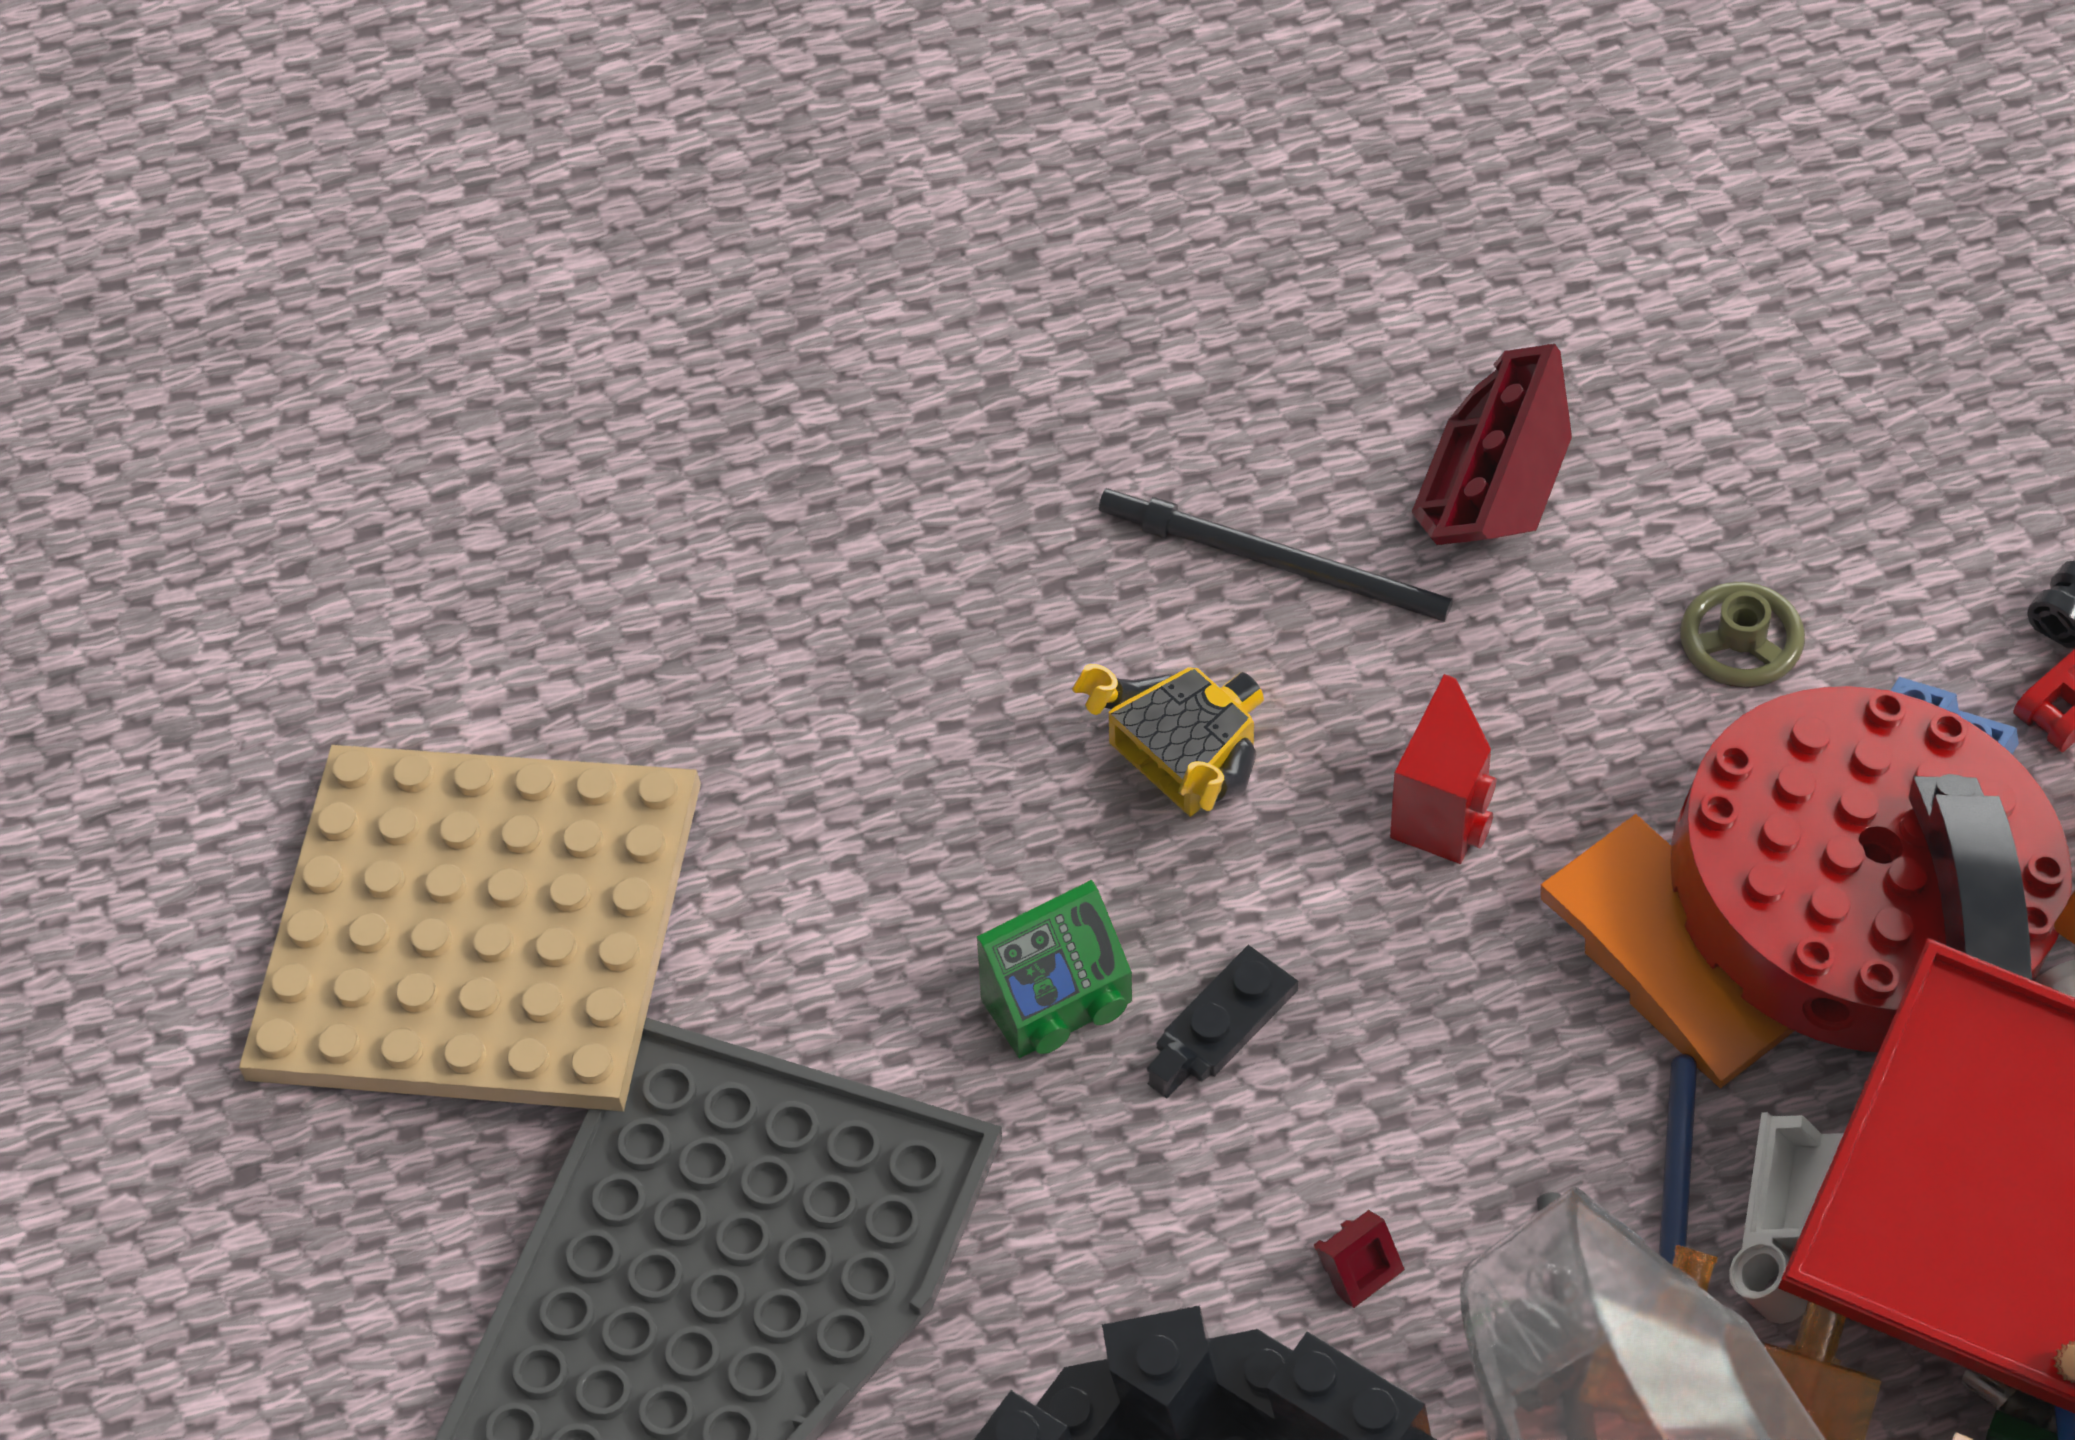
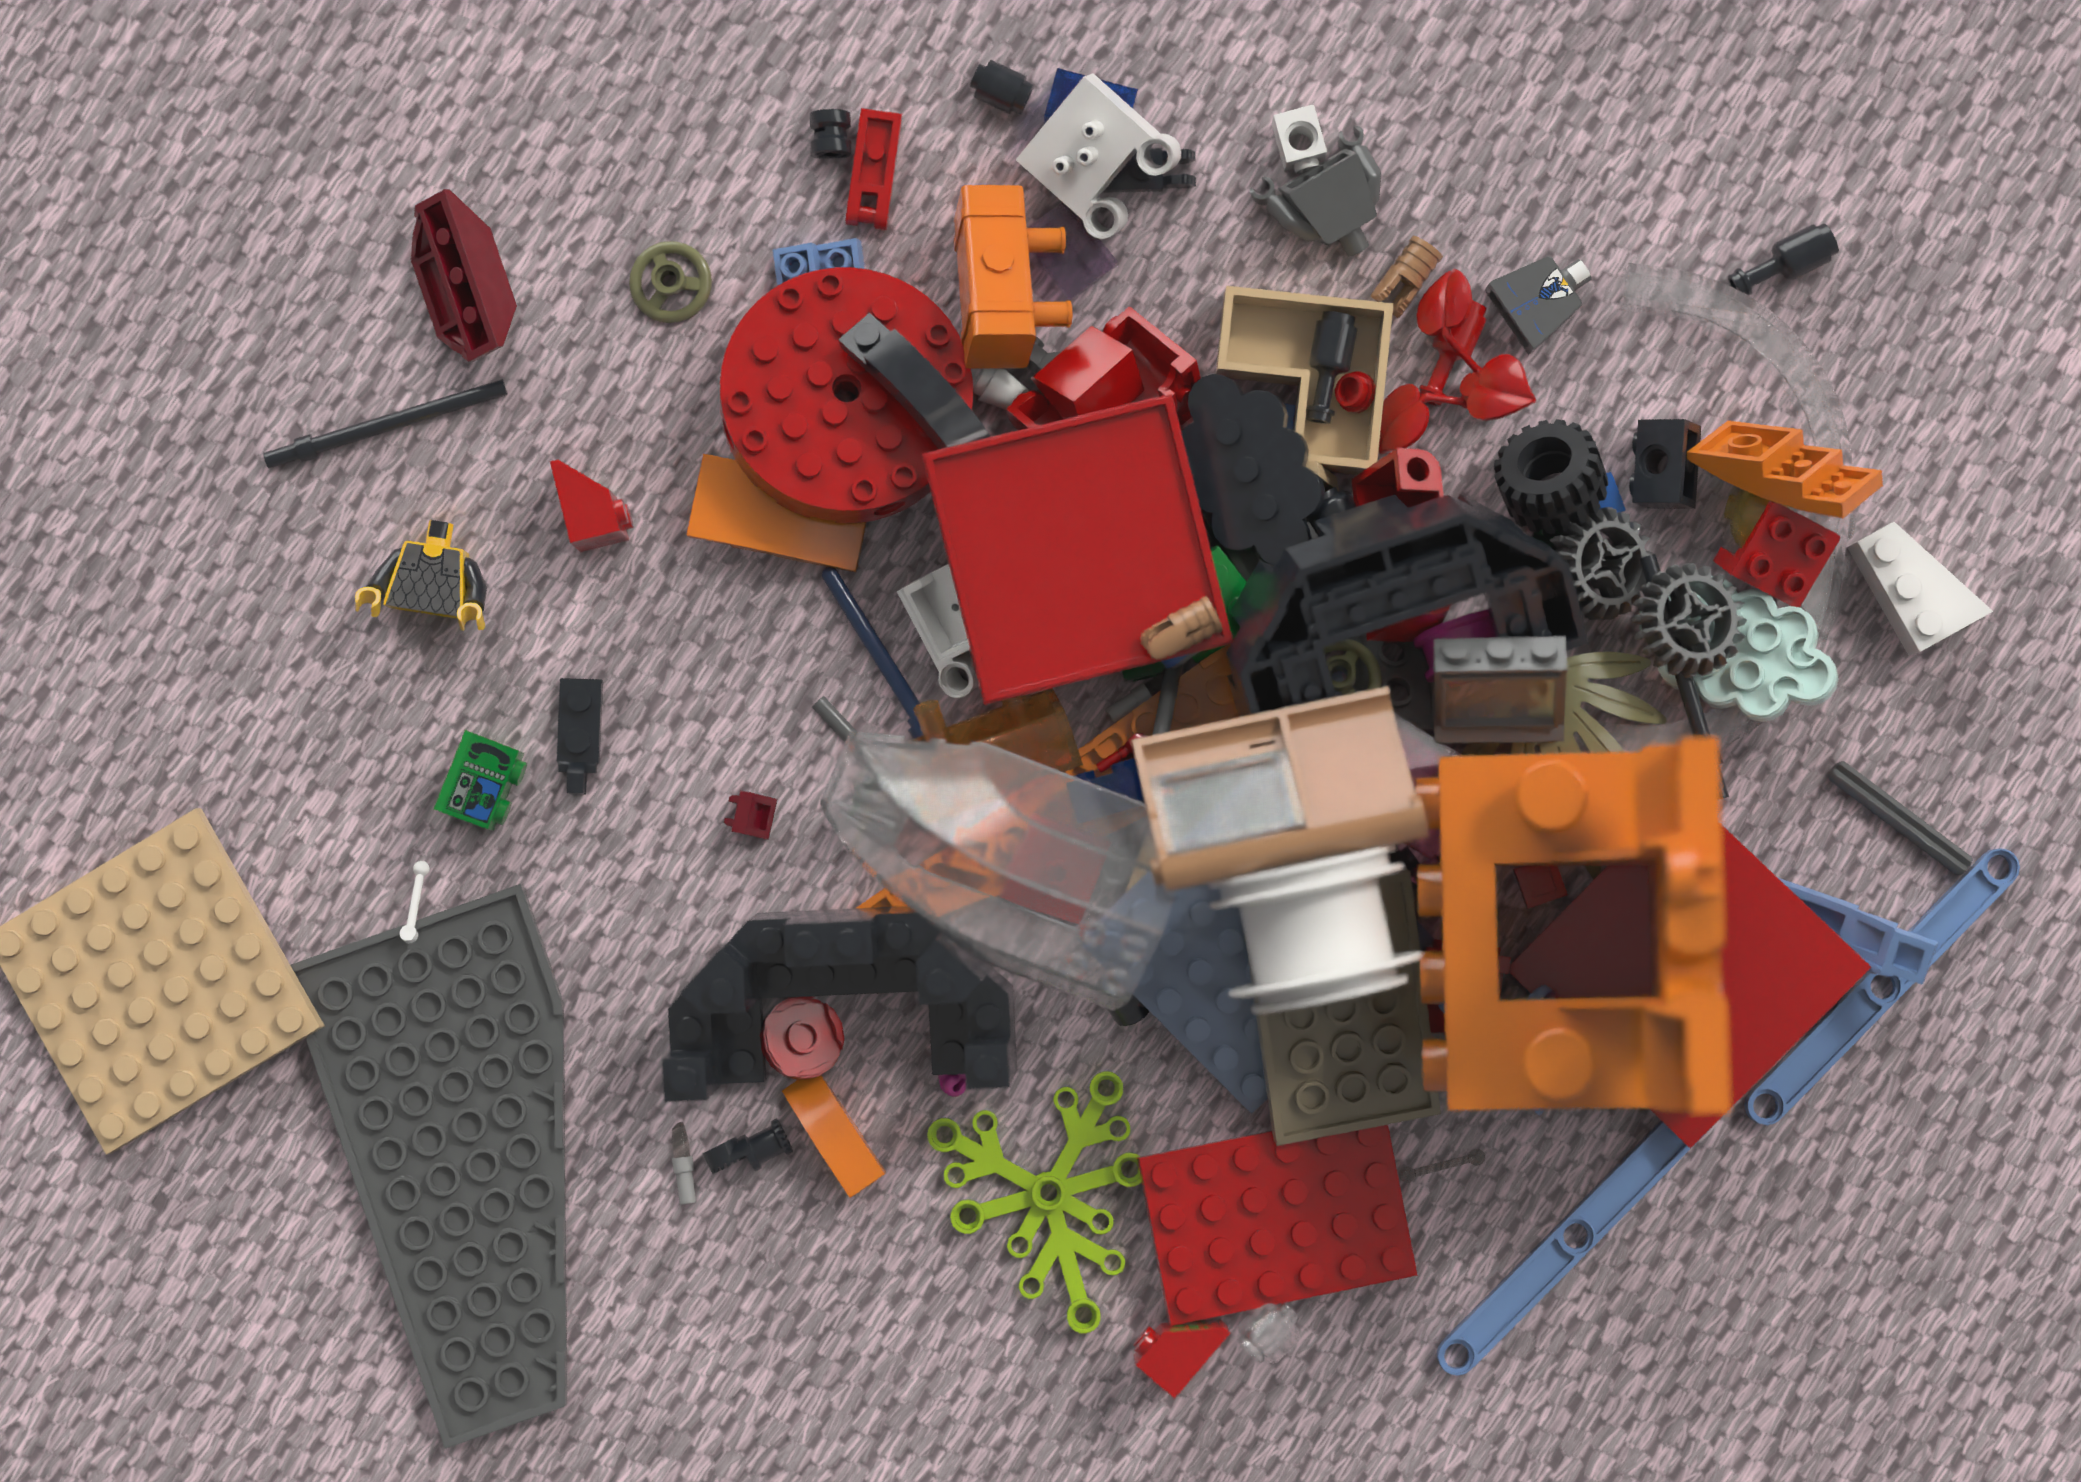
camera: 40 degrees left, 30 degrees up
none -> white hinge [400,861,430,944]

